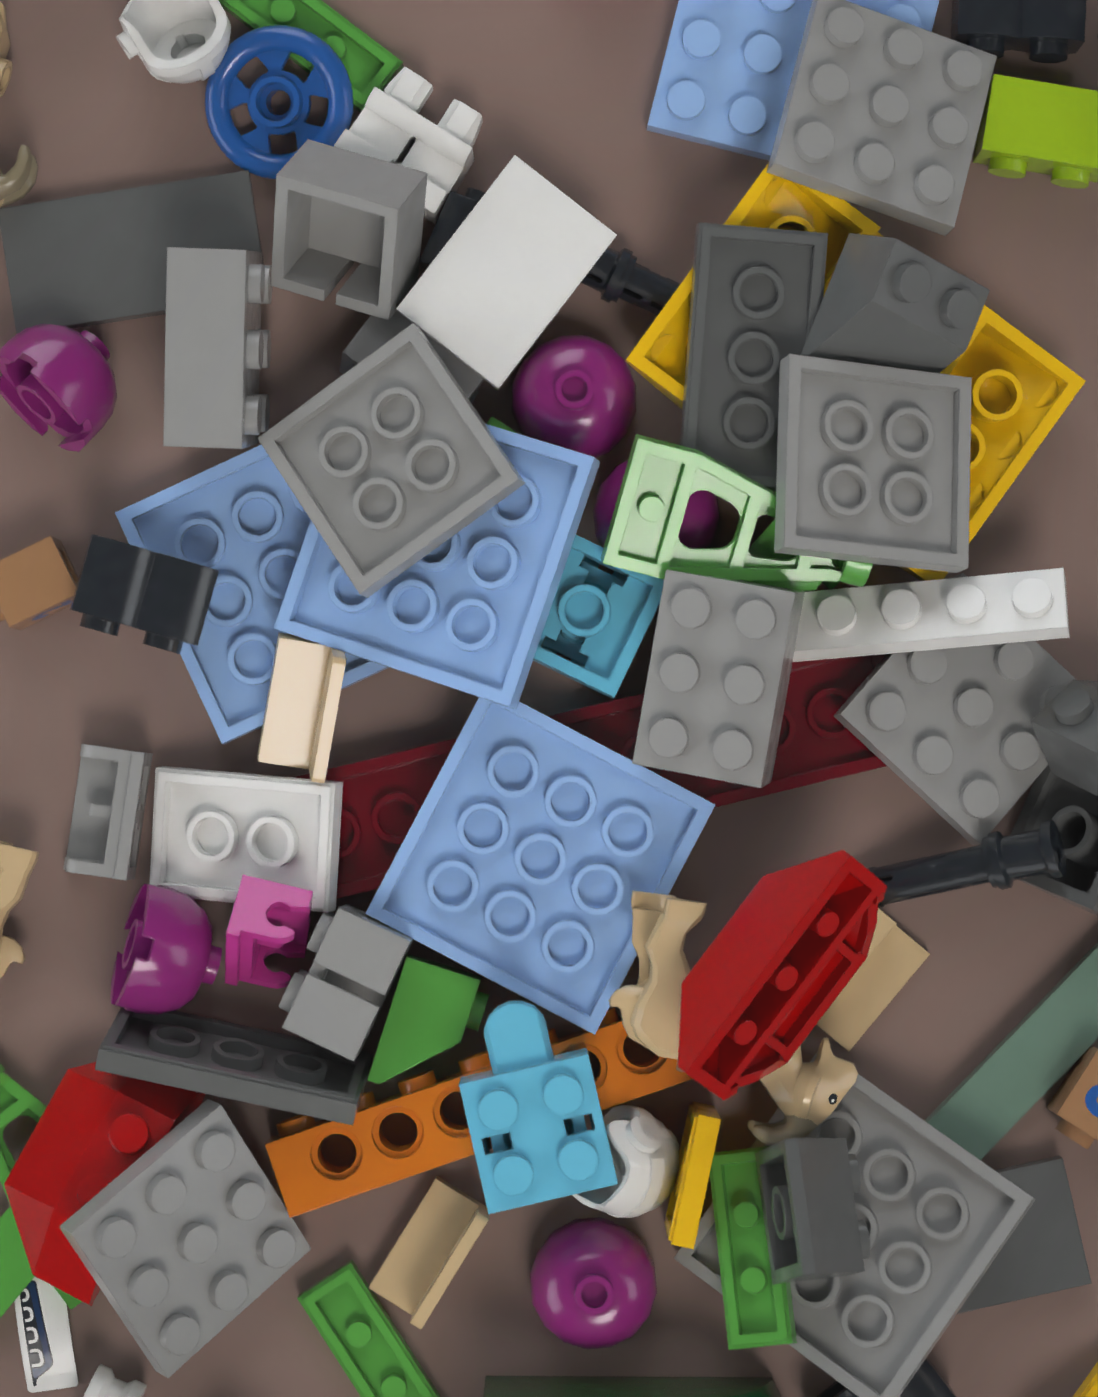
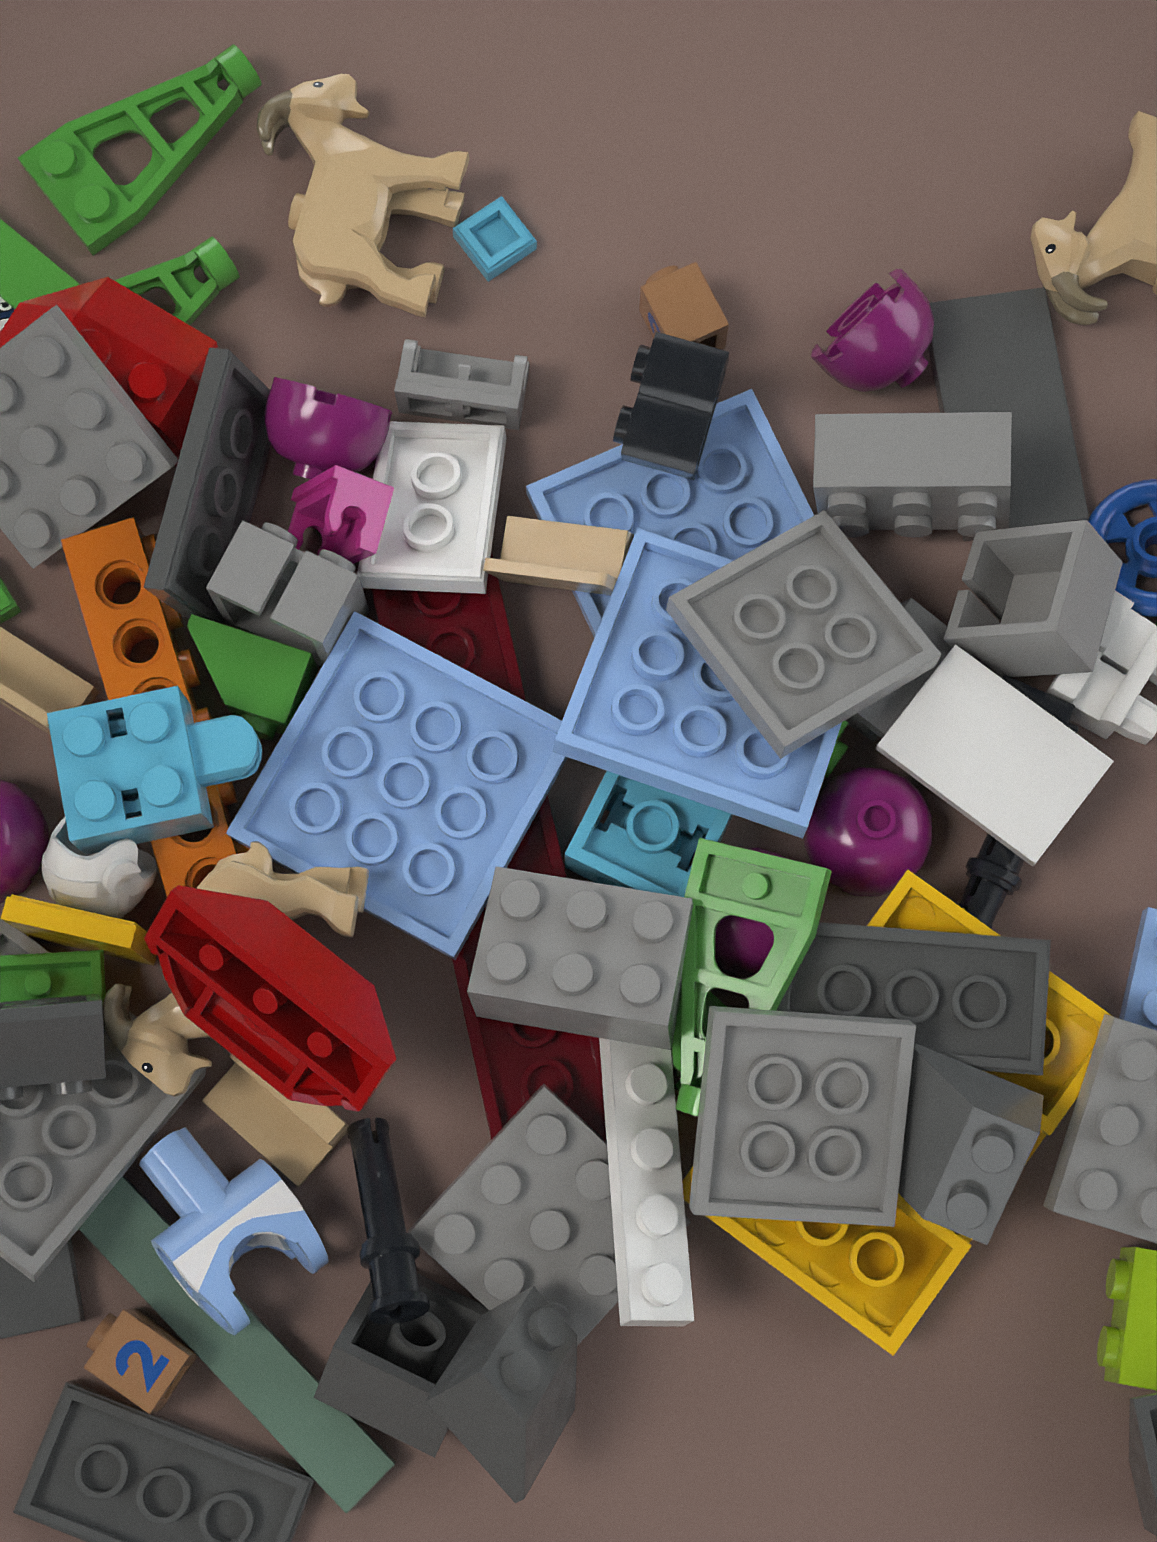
camera: 90 degrees right, 10 degrees down
none -> light blue connector [139,1127,329,1335]

